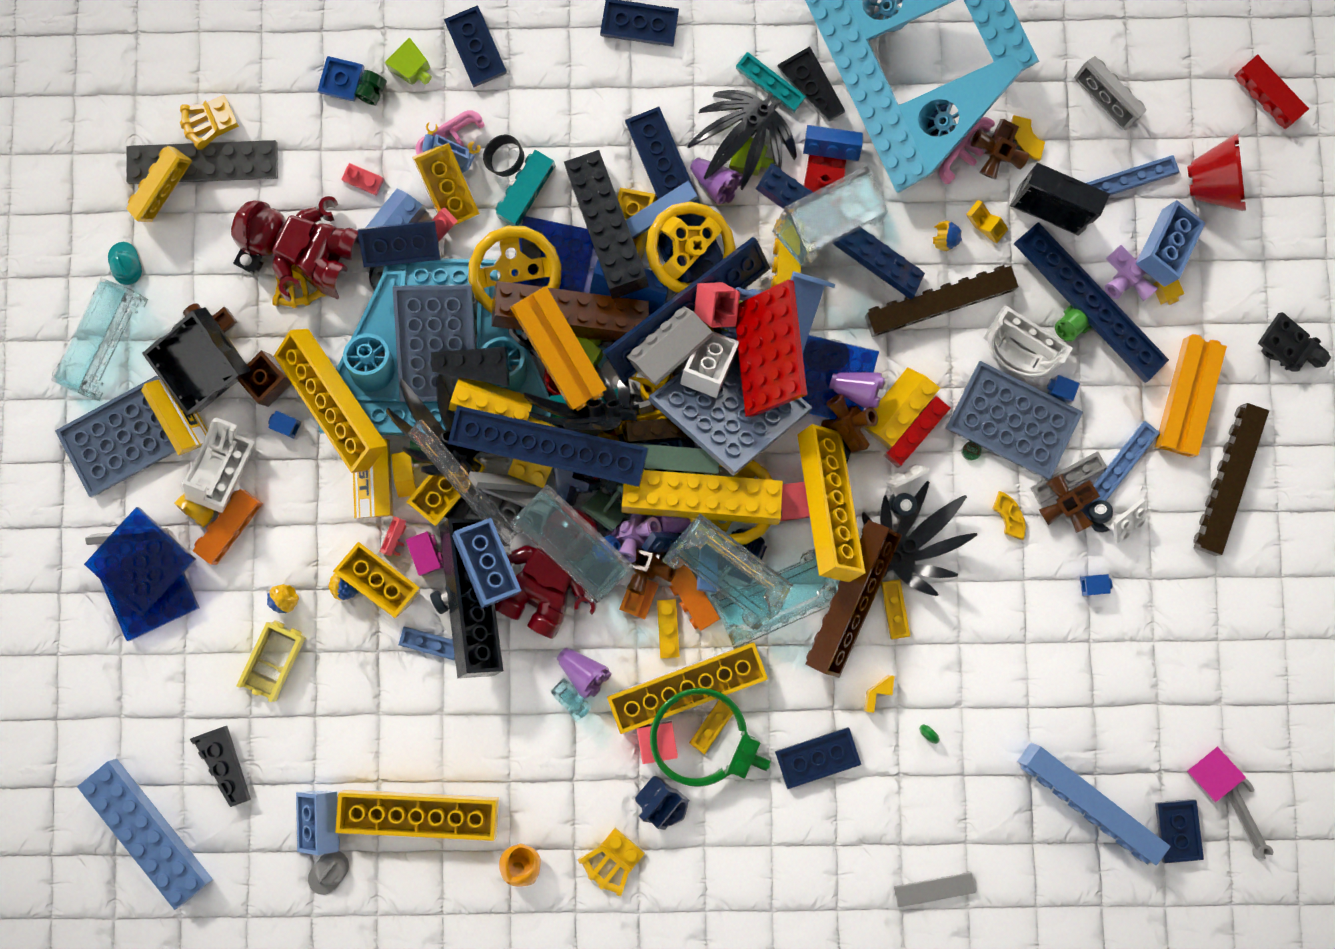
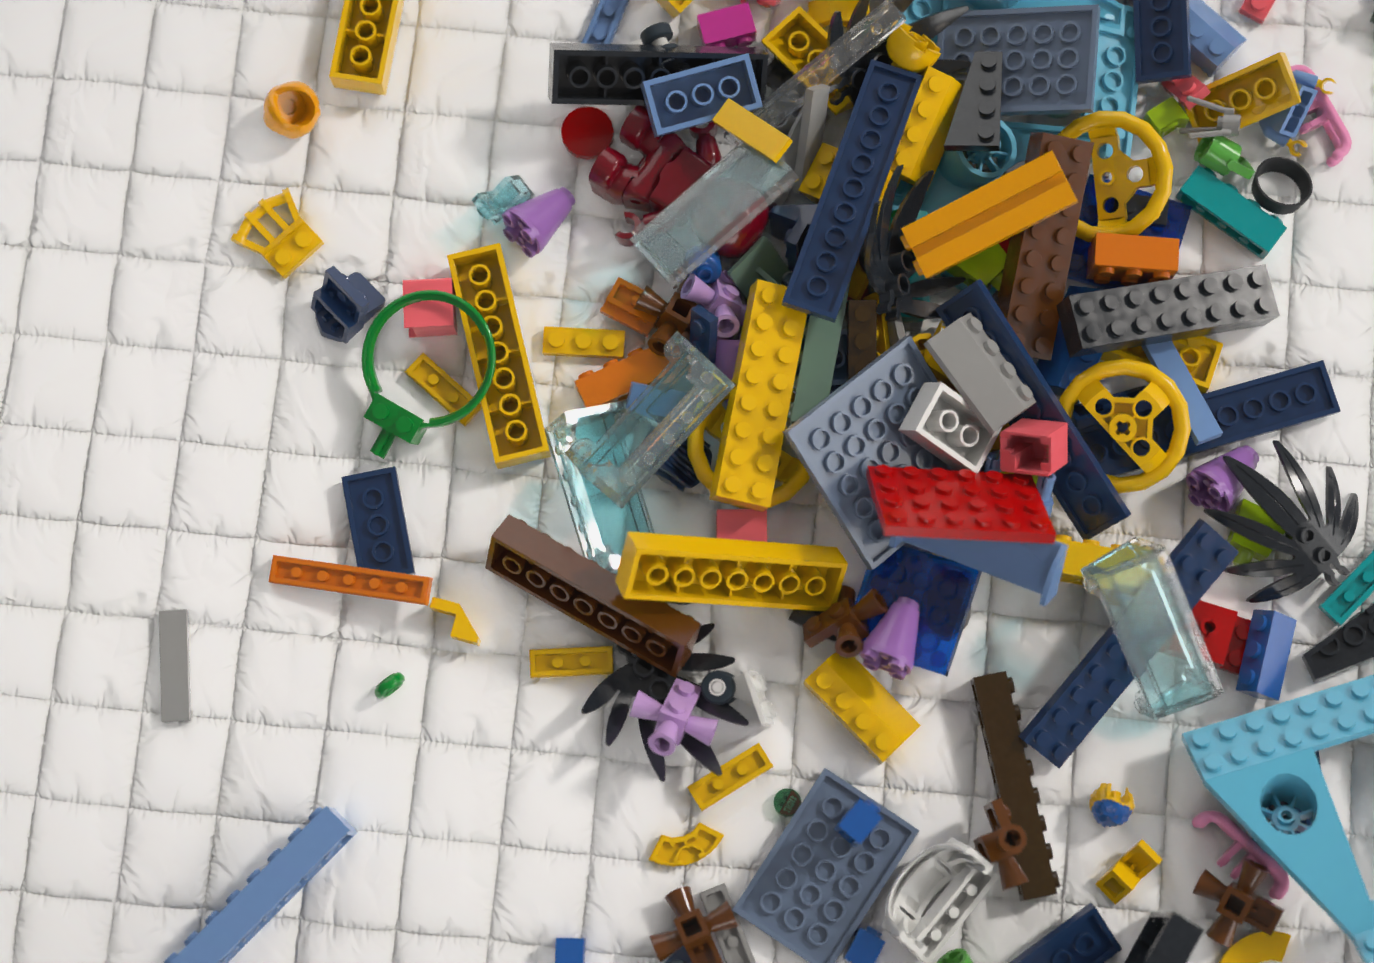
camera: 95 degrees right, 5 degrees down
red brick [883,396,951,468] -> none
none -> orange tile [268,555,433,606]
none -> red tile [561,106,614,160]
none -> lavender brick [629,678,719,756]
none -> yellow plate [687,743,774,811]
none -> yellow tile [712,98,793,164]
none -> blue brick [833,798,883,847]
none -> yellow cylinder [886,22,942,73]
none -> reddish brown brick [973,798,1029,891]
none -> orange brick [1086,232,1180,286]
none -> lime window [1142,96,1190,138]
none -> light grey plant [1178,96,1241,138]
none -> bright green piece [1194,130,1255,180]

